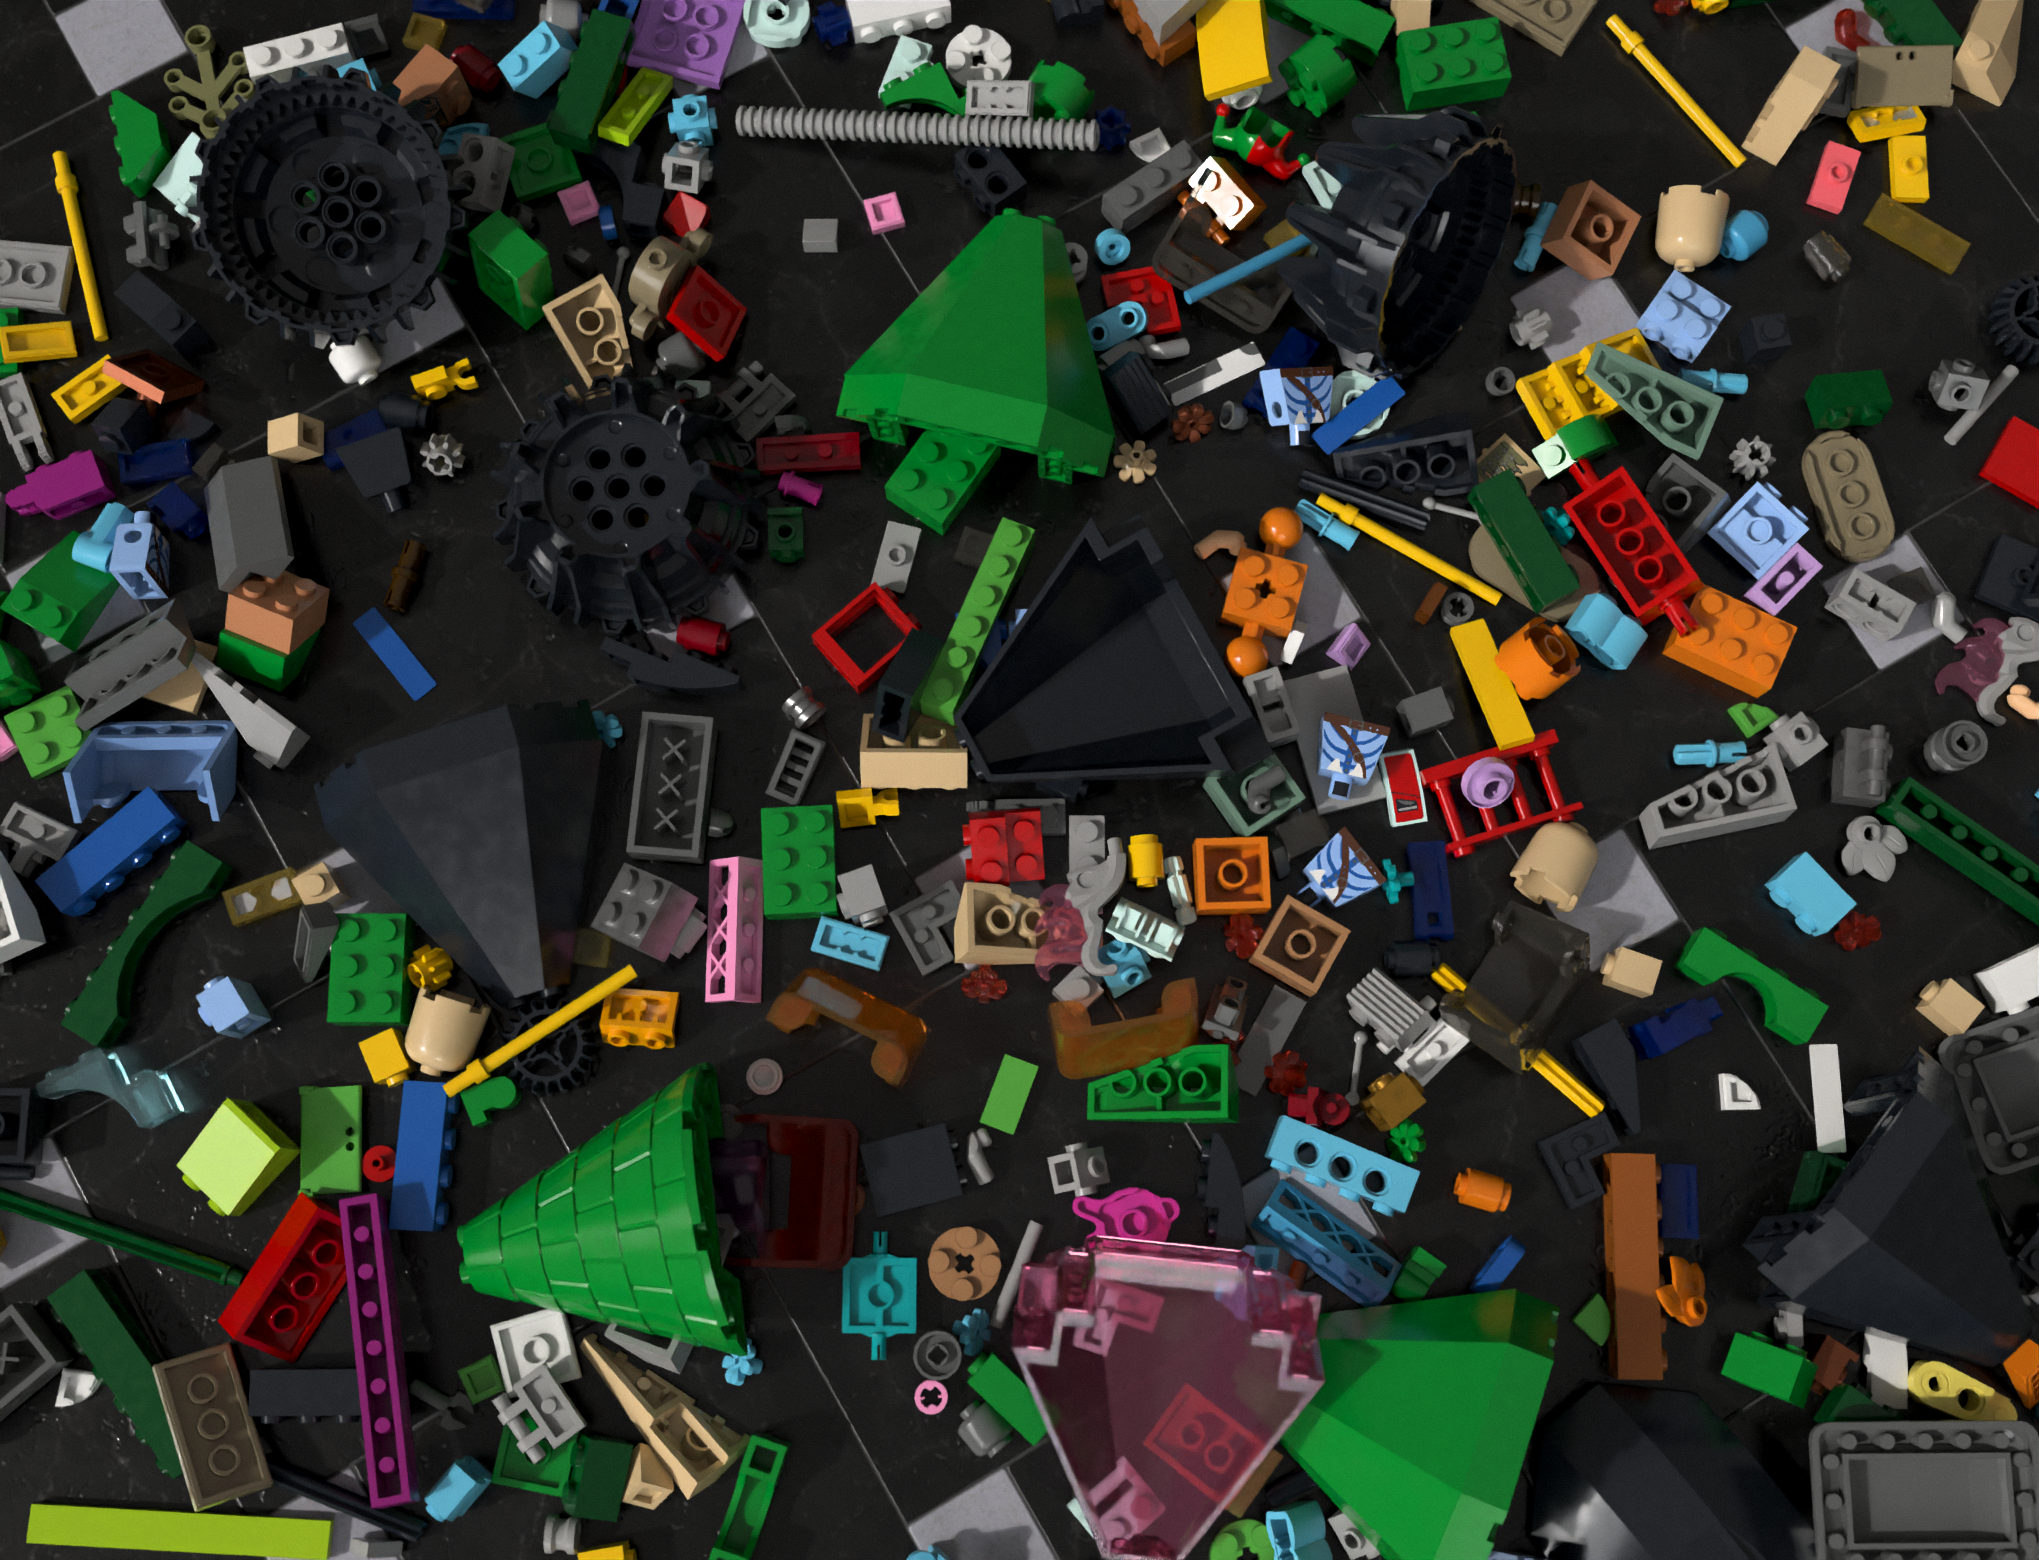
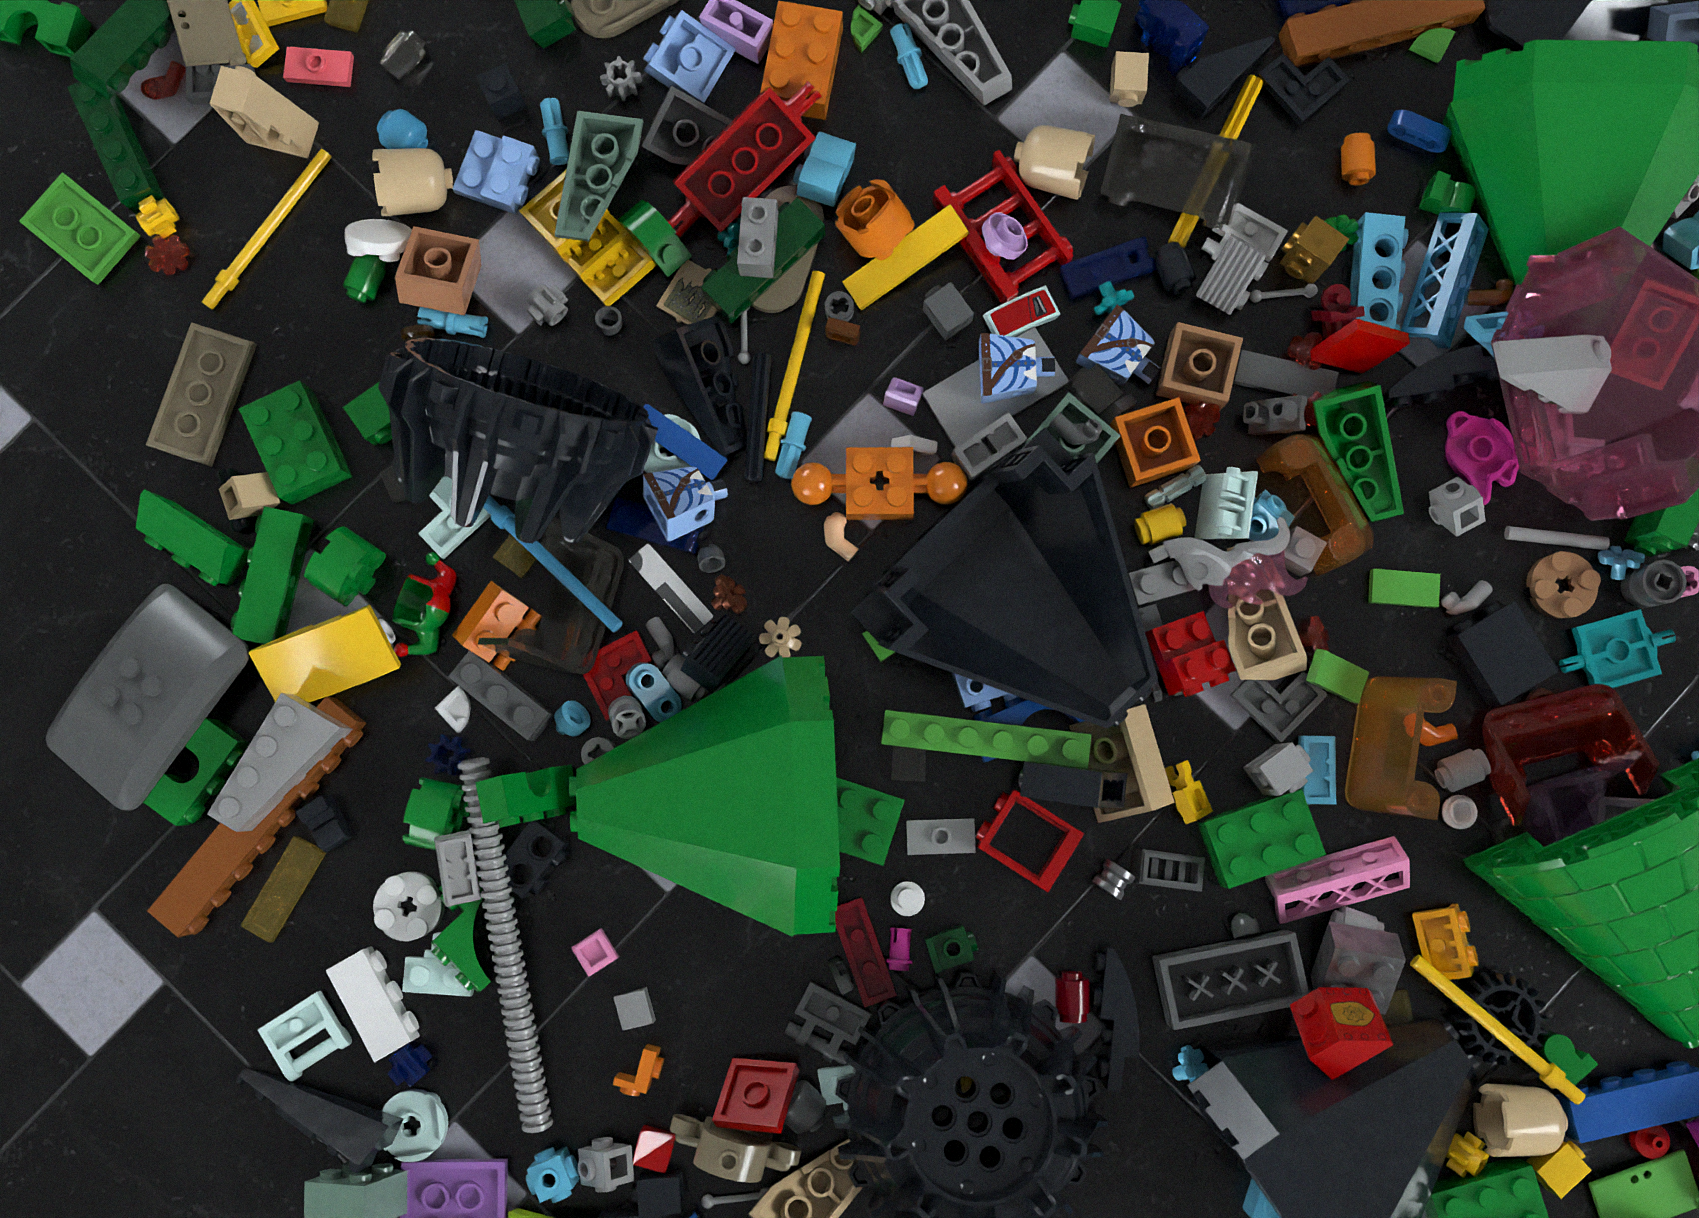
camera: 100 degrees left, 5 degrees up
none -> green brick [342,254,387,303]
none -> white tile [345,219,412,262]
none -> green arch [475,764,576,828]
none -> light grey wheel [608,696,646,739]
none -> orange bracket [613,1044,664,1096]
none -> light grey brick [737,197,779,278]
none -> white plate [890,881,925,916]
none -> red slope [1290,987,1394,1080]
none -> bright green tile [1306,649,1369,704]
none -> red tile [1310,318,1410,374]
none -> orange arm [1406,714,1458,746]
none -> light grey brick [1435,749,1491,792]
none -> light grey wedge [1492,335,1612,414]

